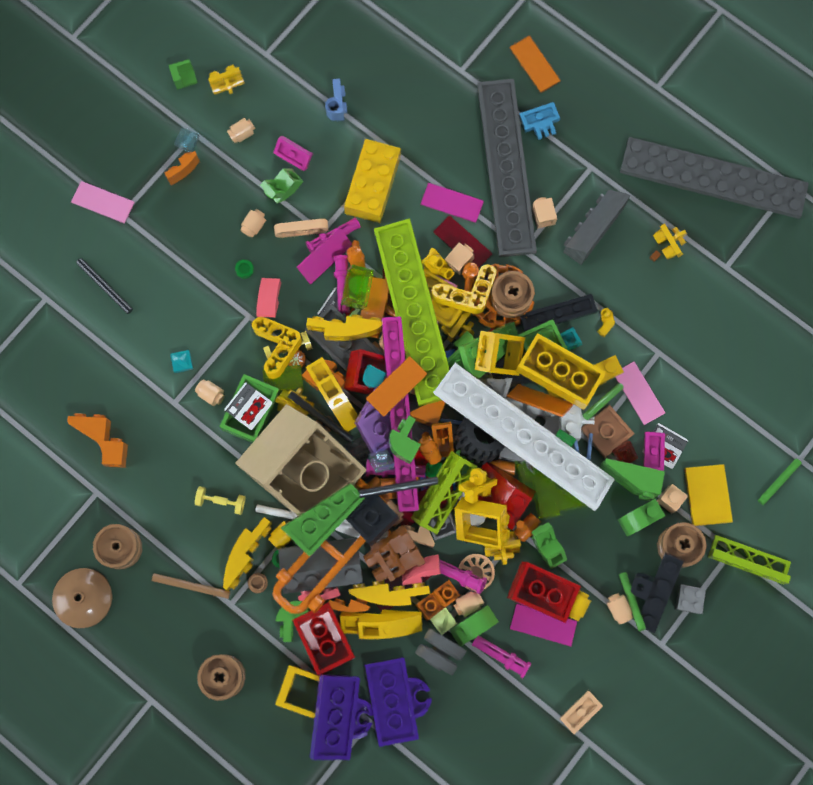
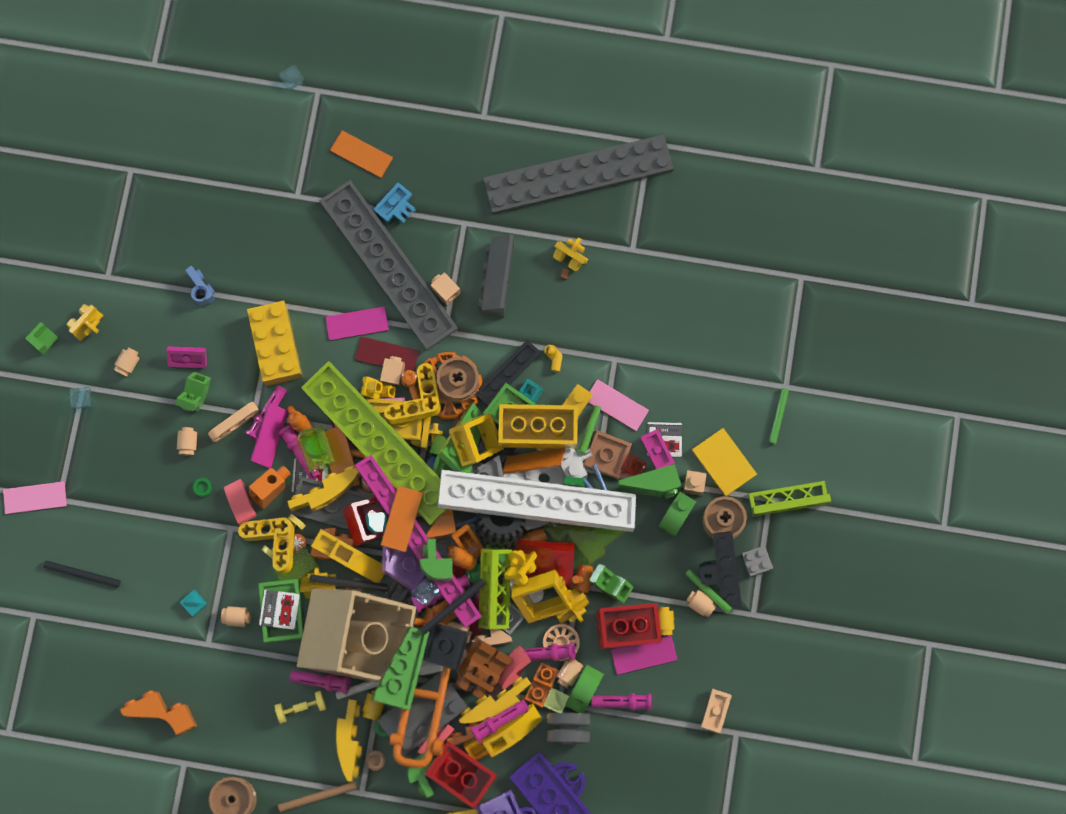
camera: 30 degrees left, 0 degrees up
orange slope [164,151,199,185] -> none
none -> orange torso [249,466,291,510]
none -> dark pink pin [290,670,351,695]
none -> dark pink pin [470,699,529,743]

